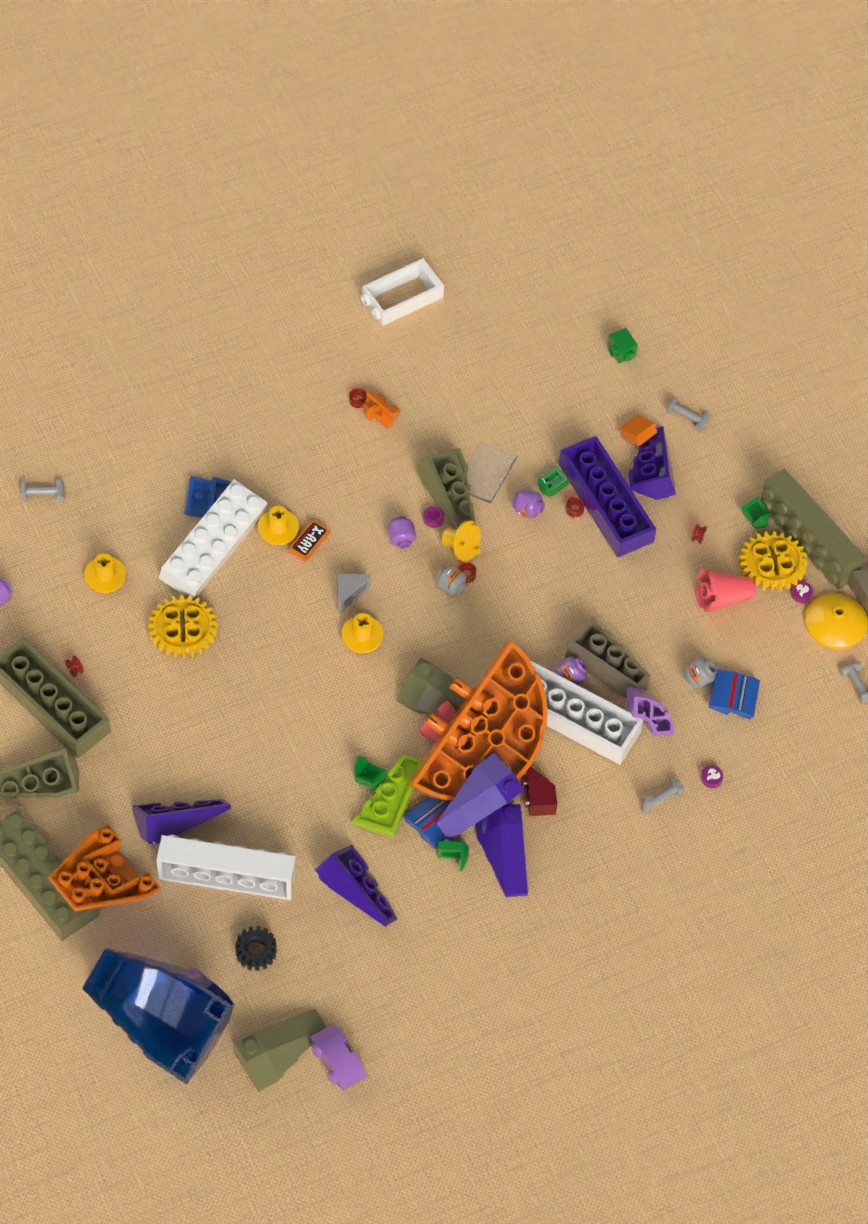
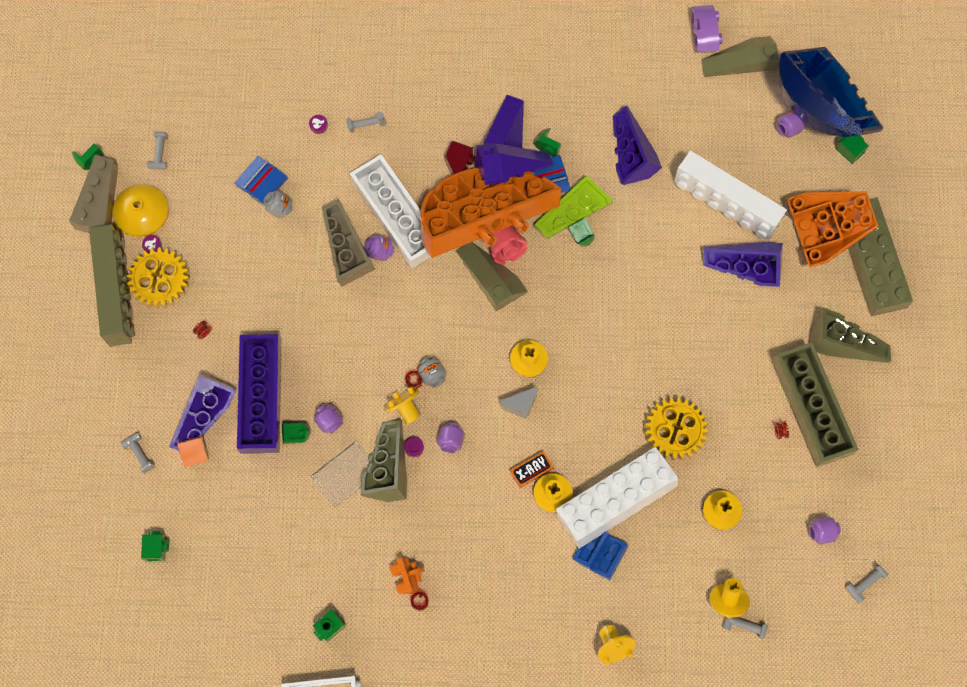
camera: 150 degrees left, 15 degrees up
black tyre [235,926,277,971] -> none
clear red bush [565,497,585,518] -> none
medium lavender brick [626,687,674,736] -> none
coral cone [695,569,757,612] -> none
green plate [740,497,770,528] -> none
none -> green brick [313,609,346,643]
none -> yellow piece [597,625,636,665]
none -> yellow piece [709,578,750,619]

